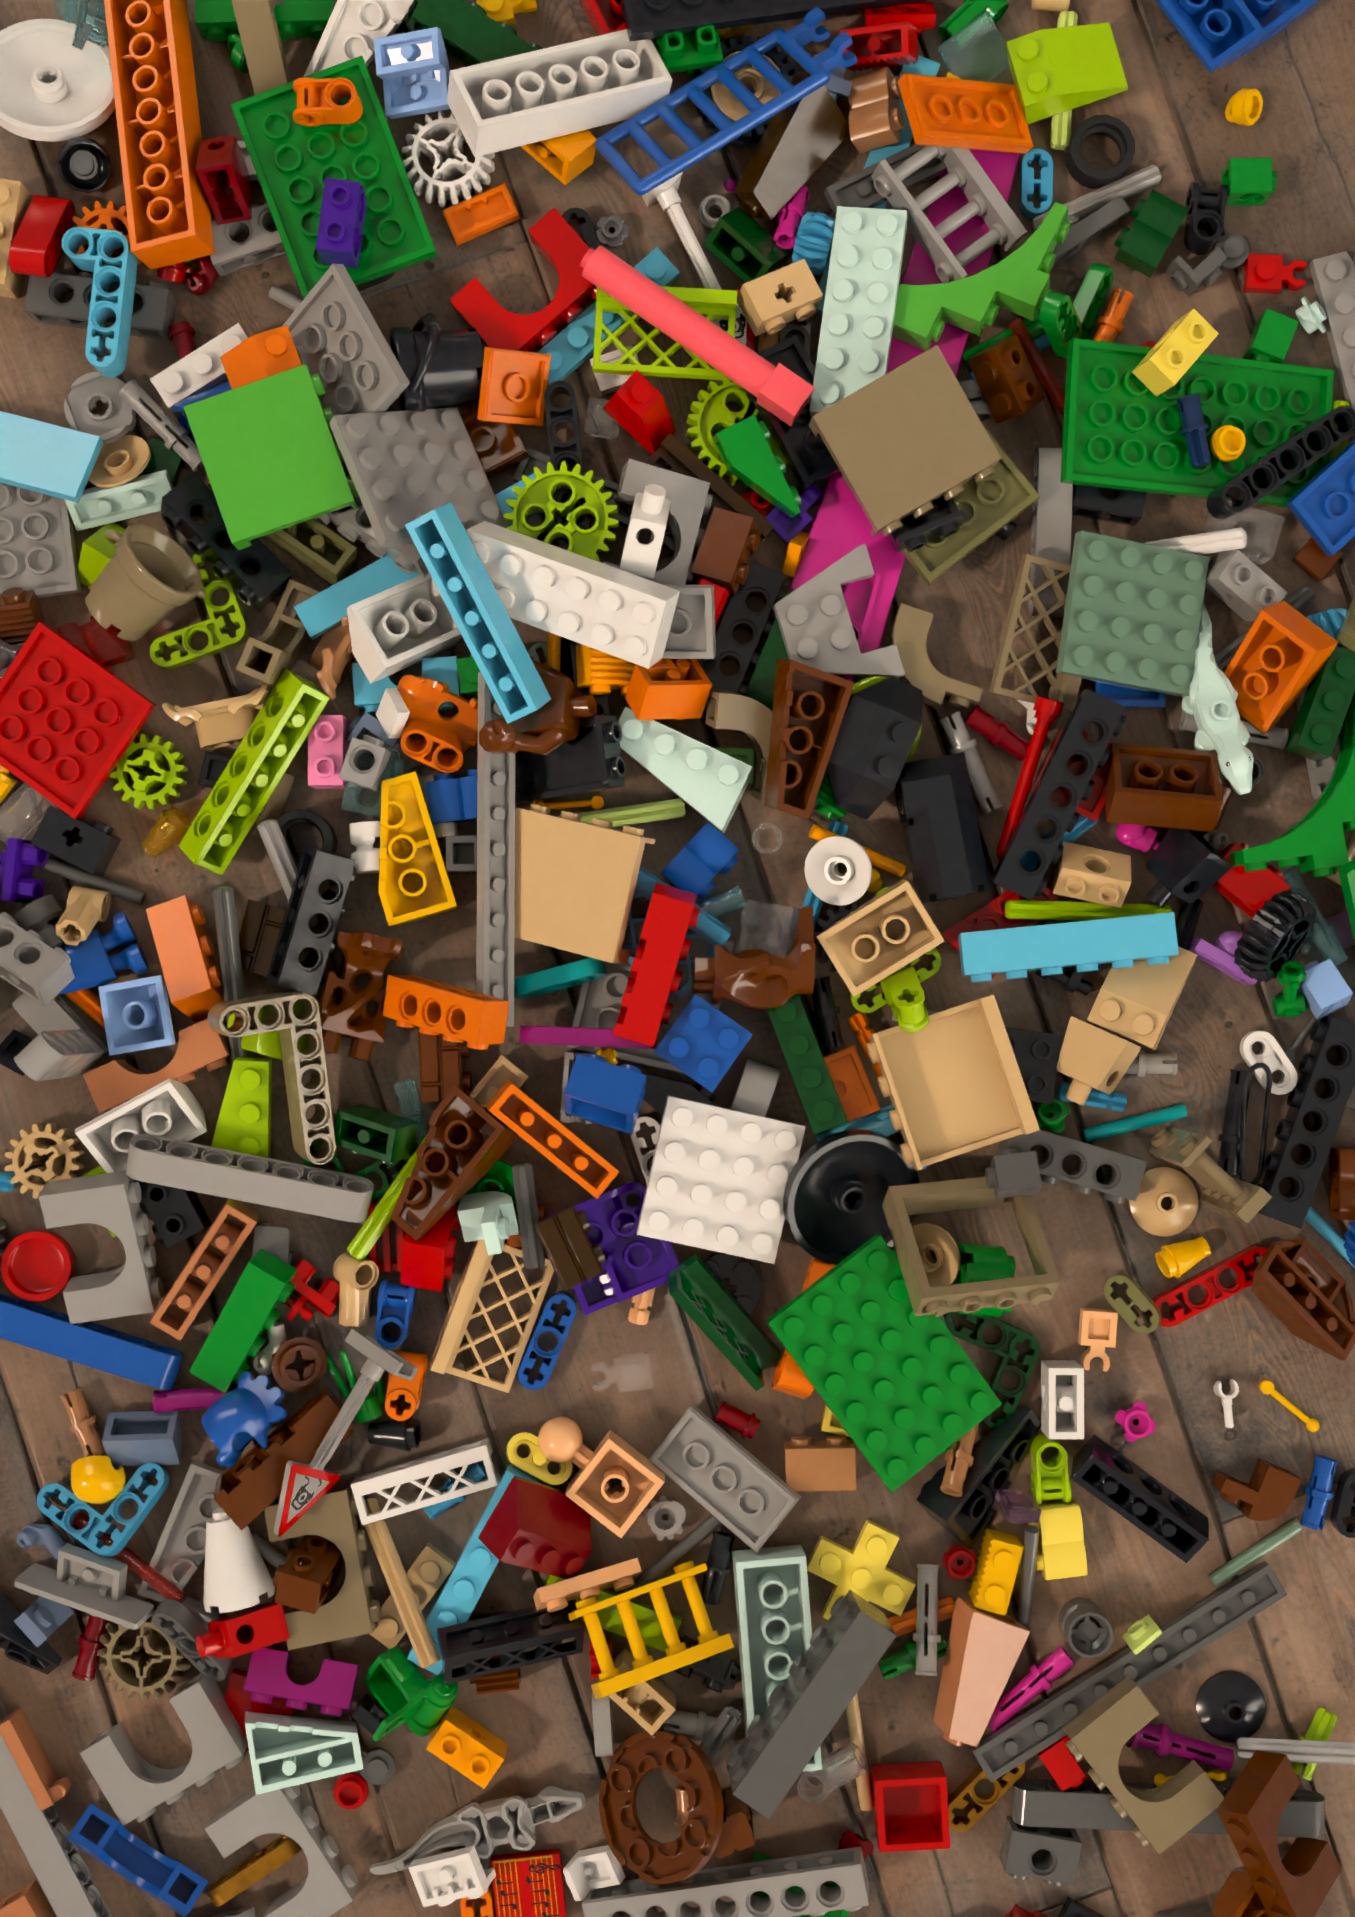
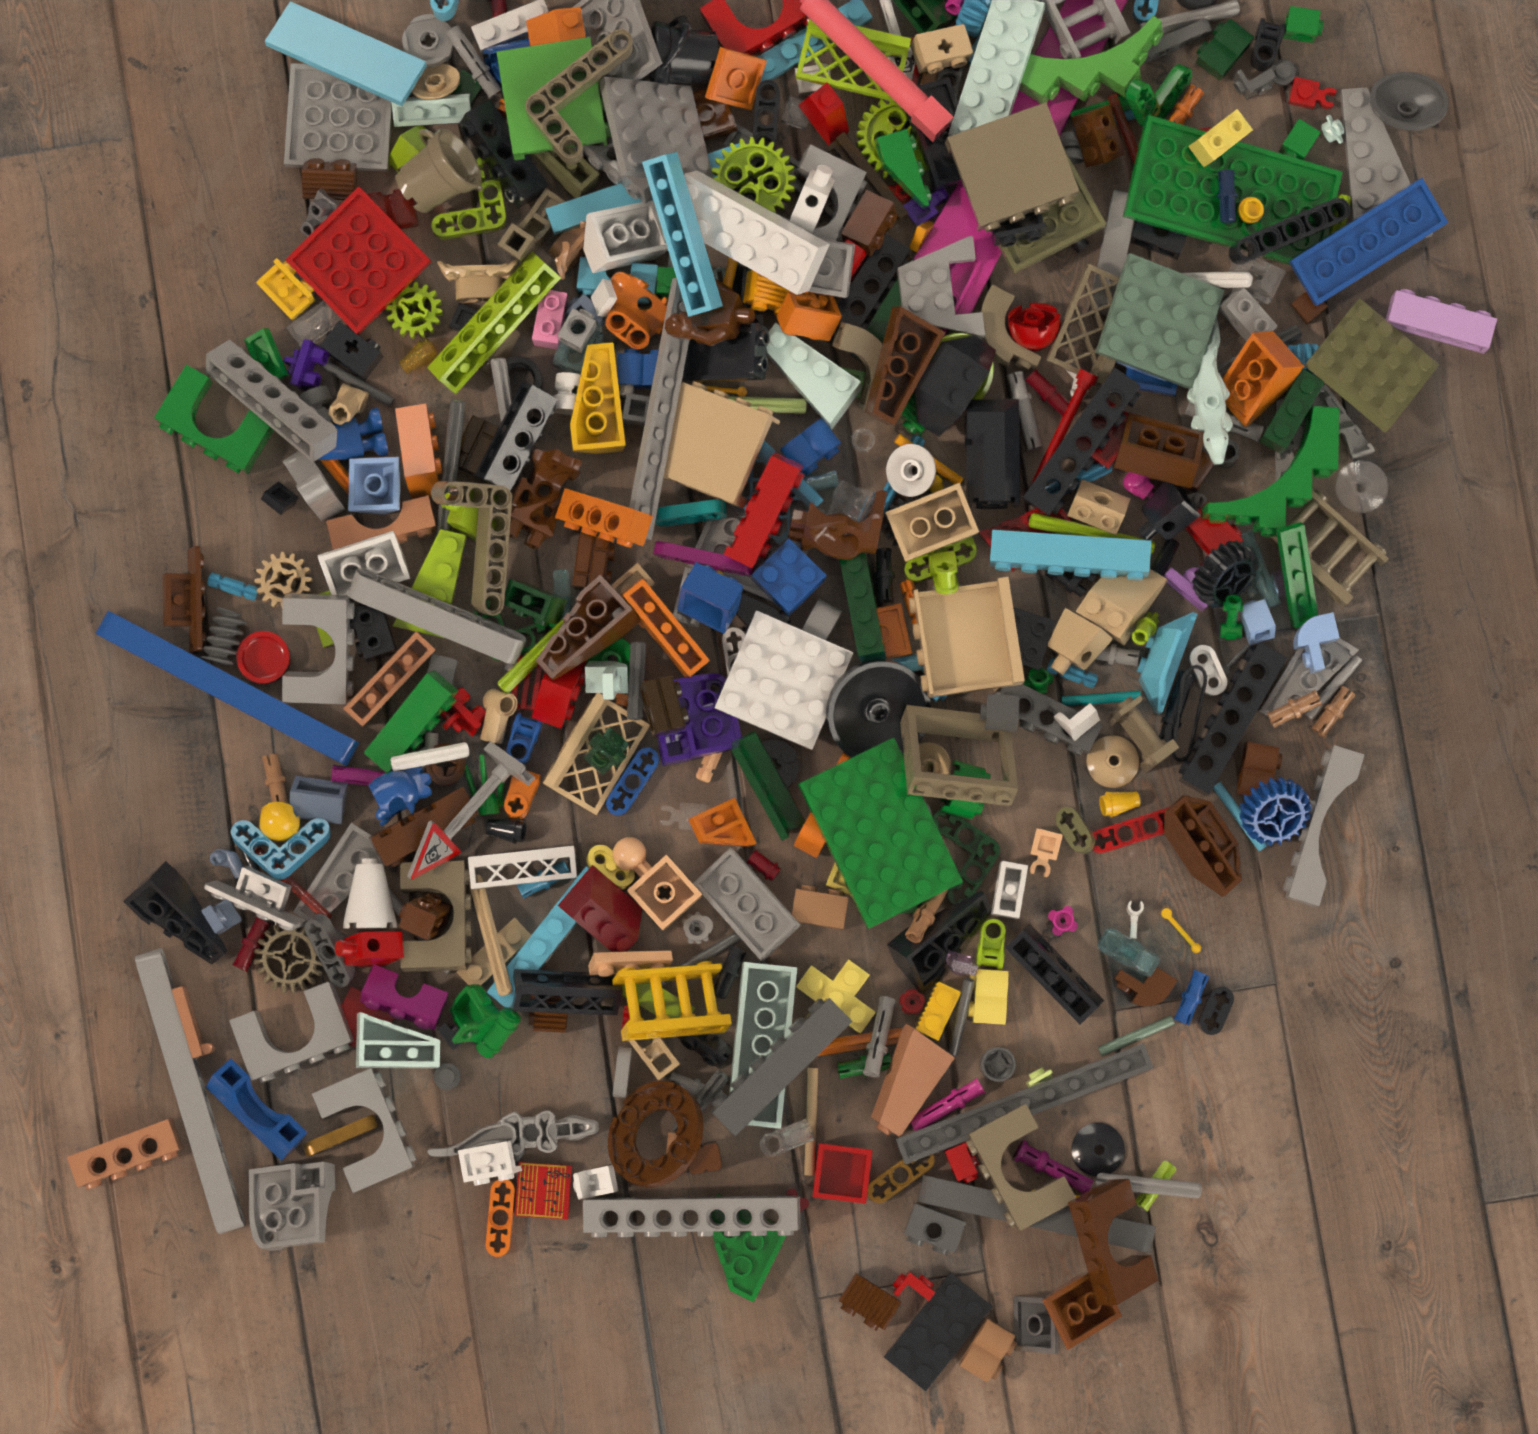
camera: 10 degrees right, 5 degrees down
red plate [333,1772,369,1809] -> none
light orange brick [426,1705,508,1789] -> none
none -> white axle [391,742,469,771]
none -> dark tan beam [525,29,633,165]
none -> clear green brick [583,727,629,775]
none -> orange wing [688,798,757,847]
none -> red cylinder [1008,303,1061,351]
none -> white tile [1054,703,1100,741]
none -> clear light blue brick [1097,929,1161,977]
none -> lime axle [1132,612,1159,645]
none -> medium azure wedge [1136,612,1197,715]

